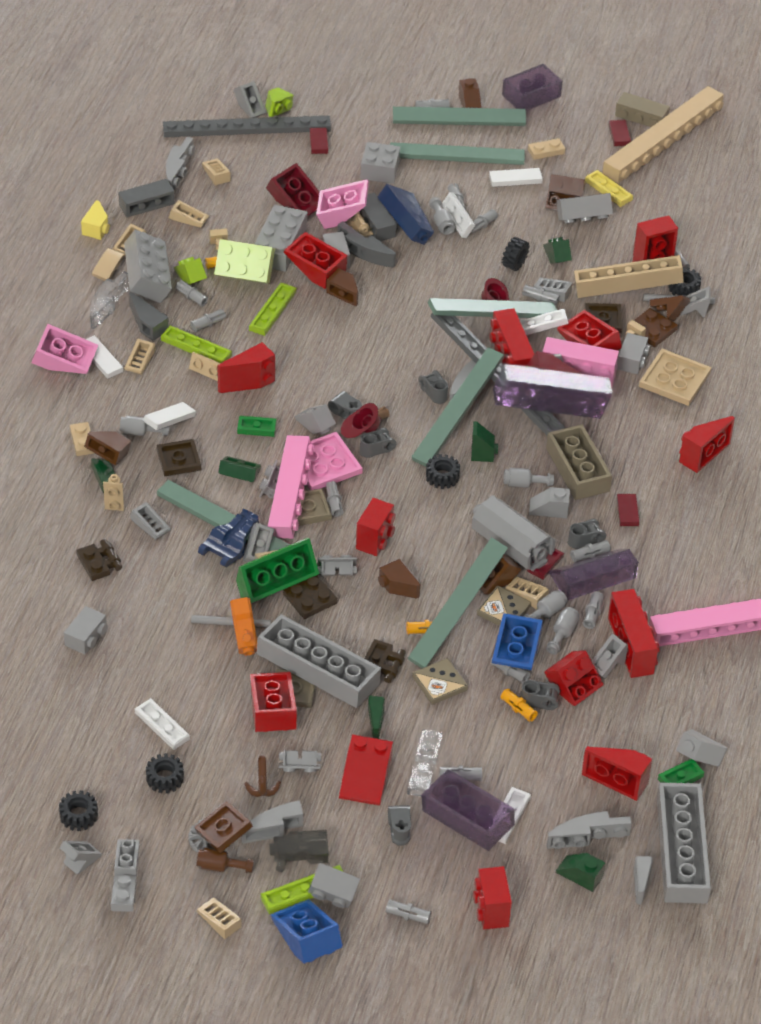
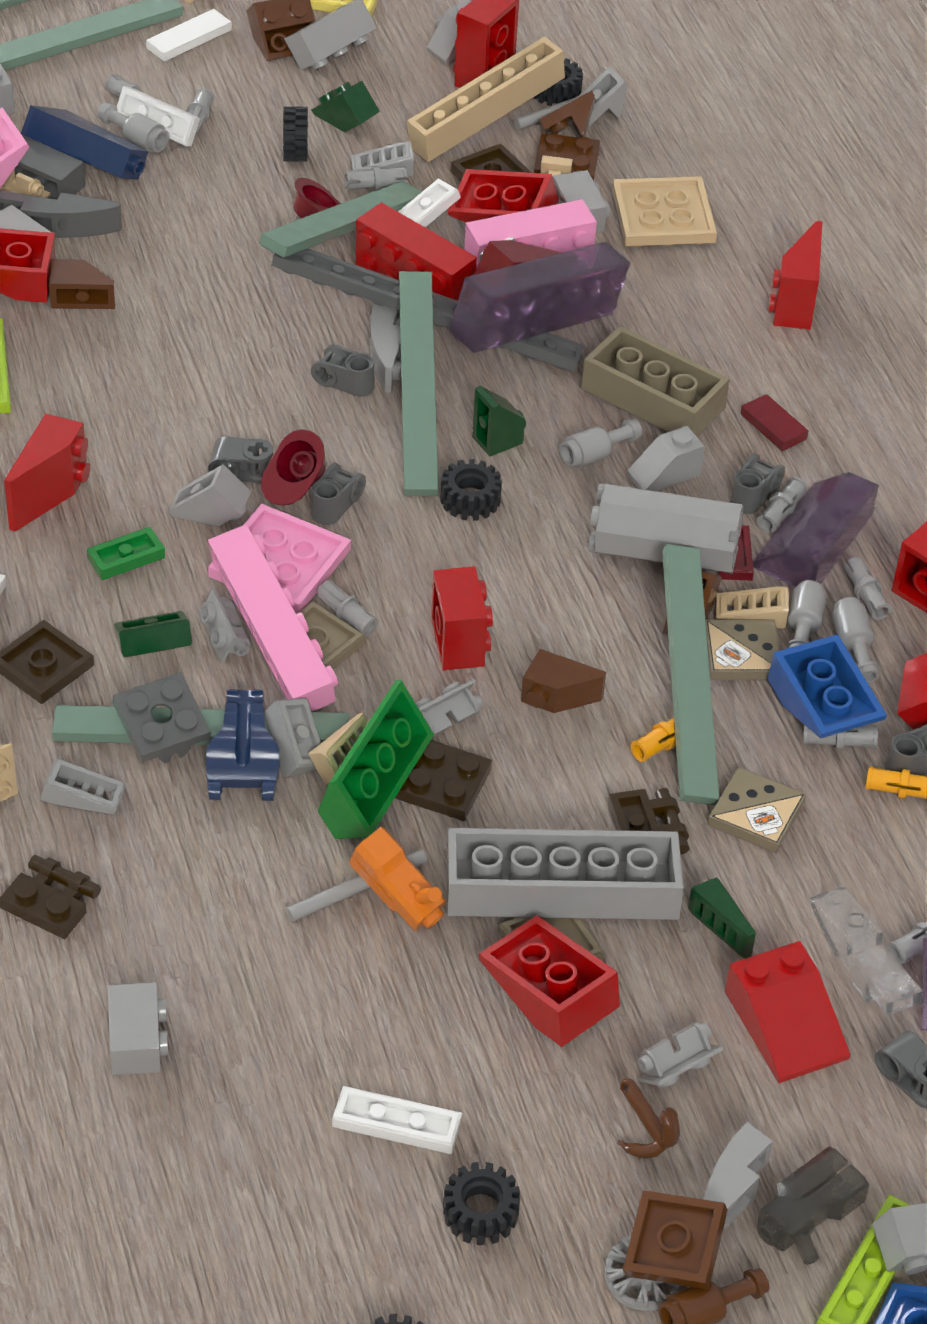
camera: 35 degrees left, 0 degrees up
none -> dark grey piece [112,672,211,763]

